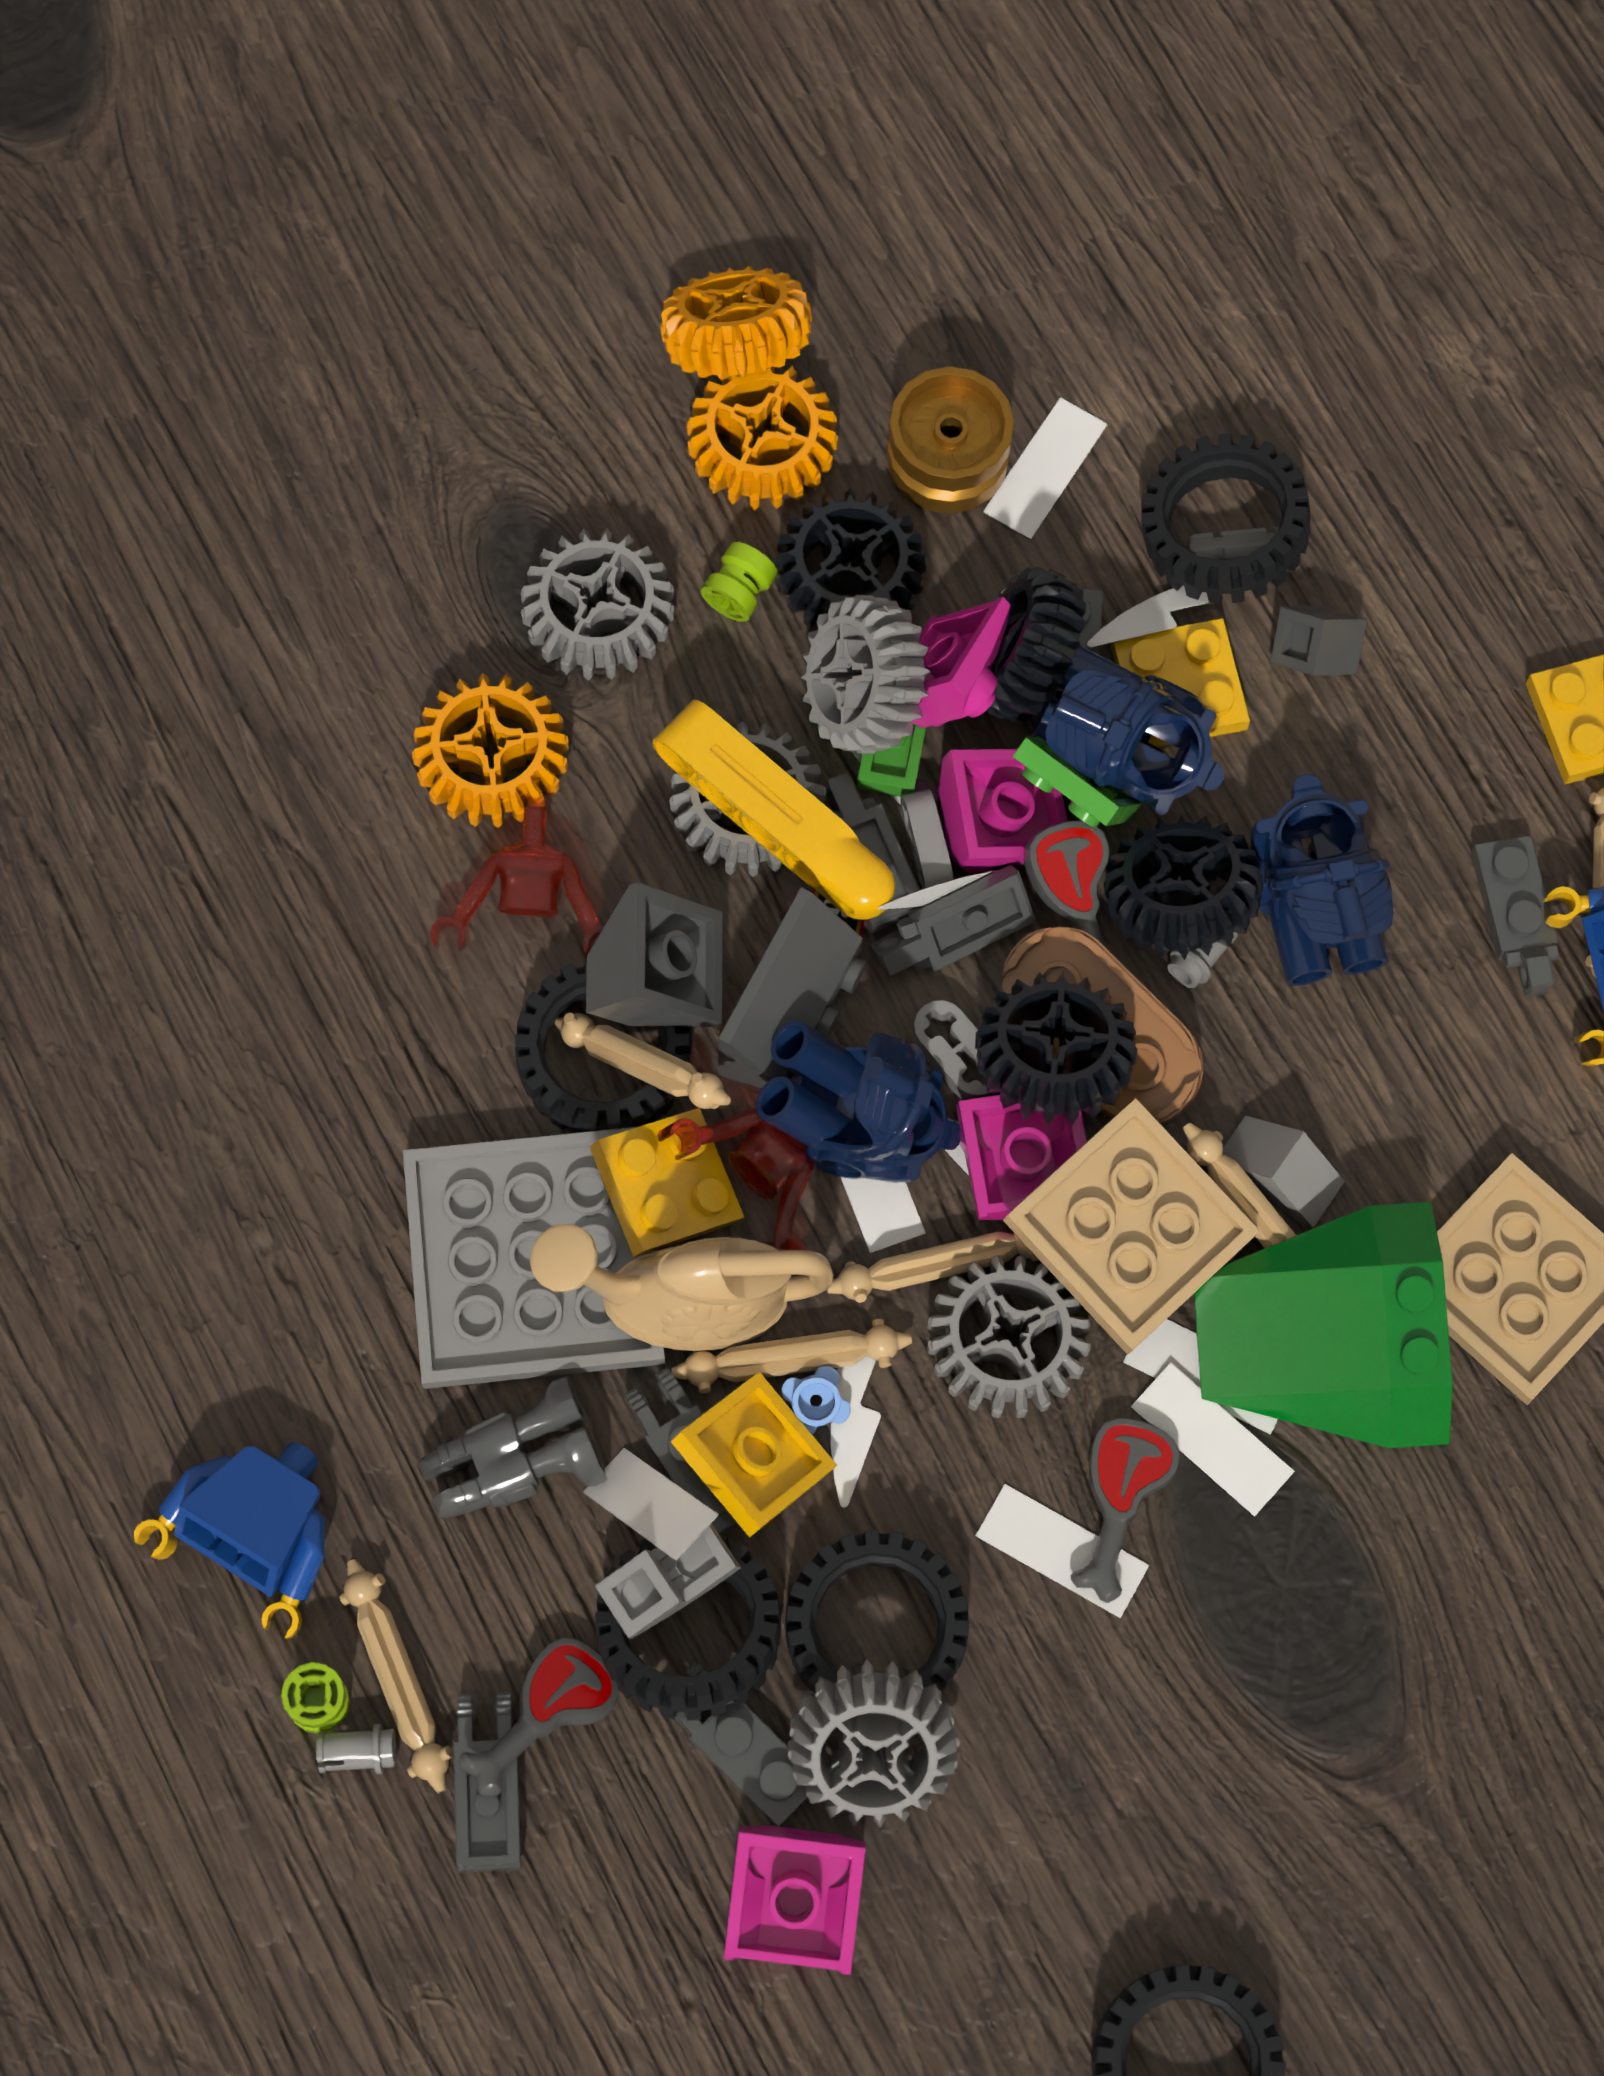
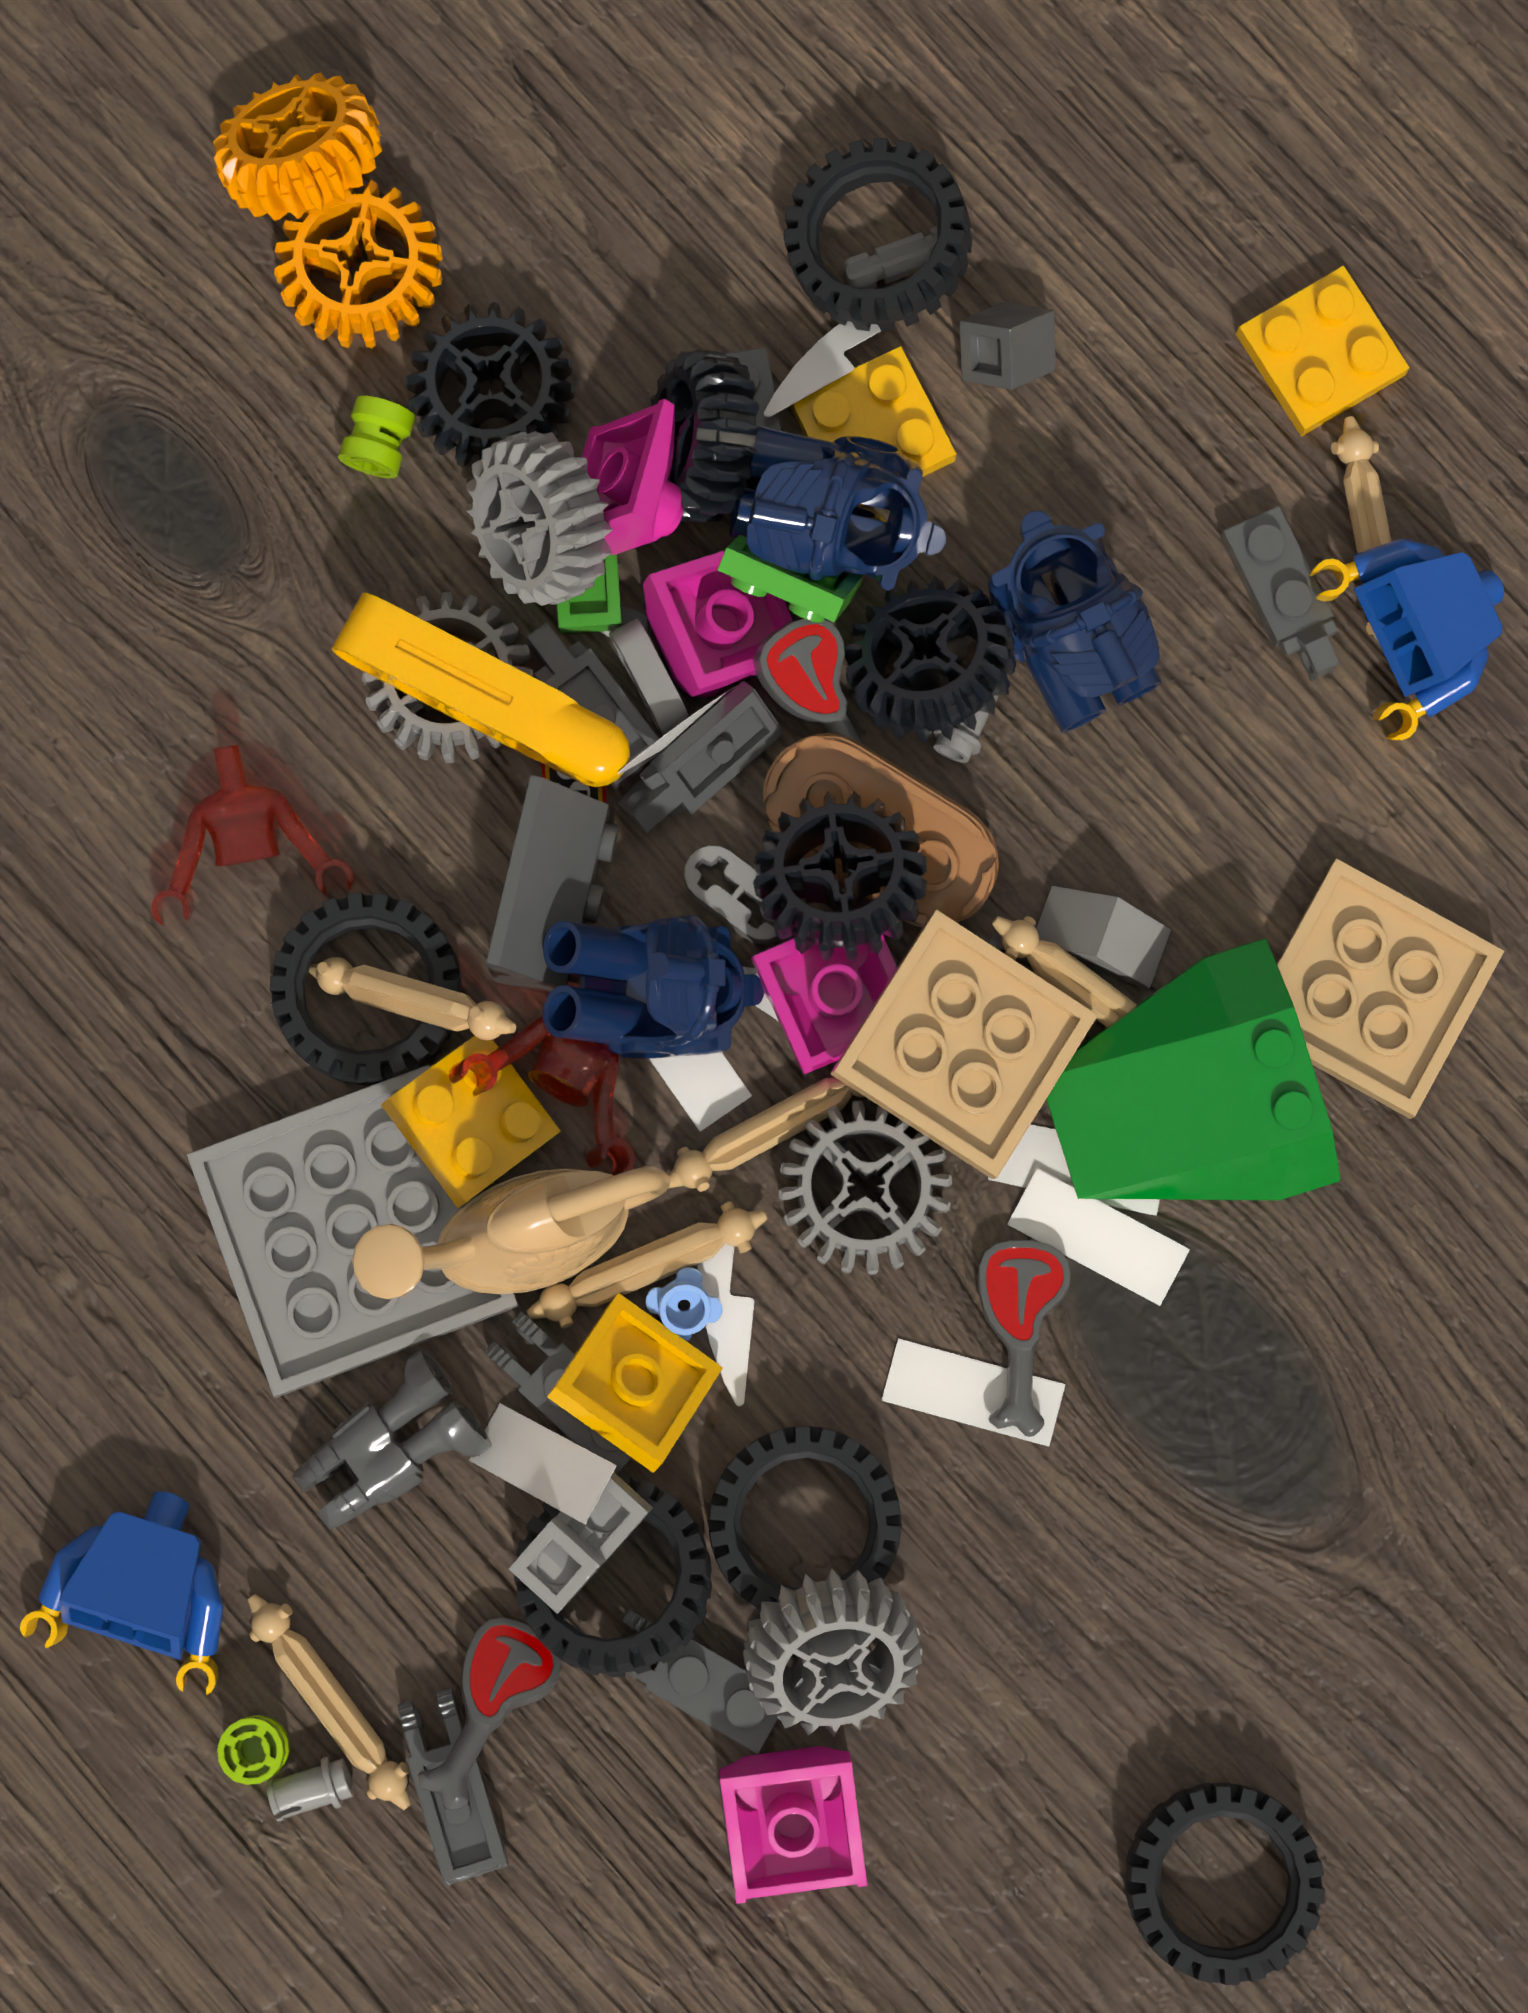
camera: 15 degrees left, 10 degrees up
light orange gear [412,673,569,829] -> none
light grey gear [521,528,674,681] -> none
dark grey slope [586,882,723,1027] -> none
pearl gold wheel [886,366,1014,514] -> none
white sticker [983,397,1108,539] -> none

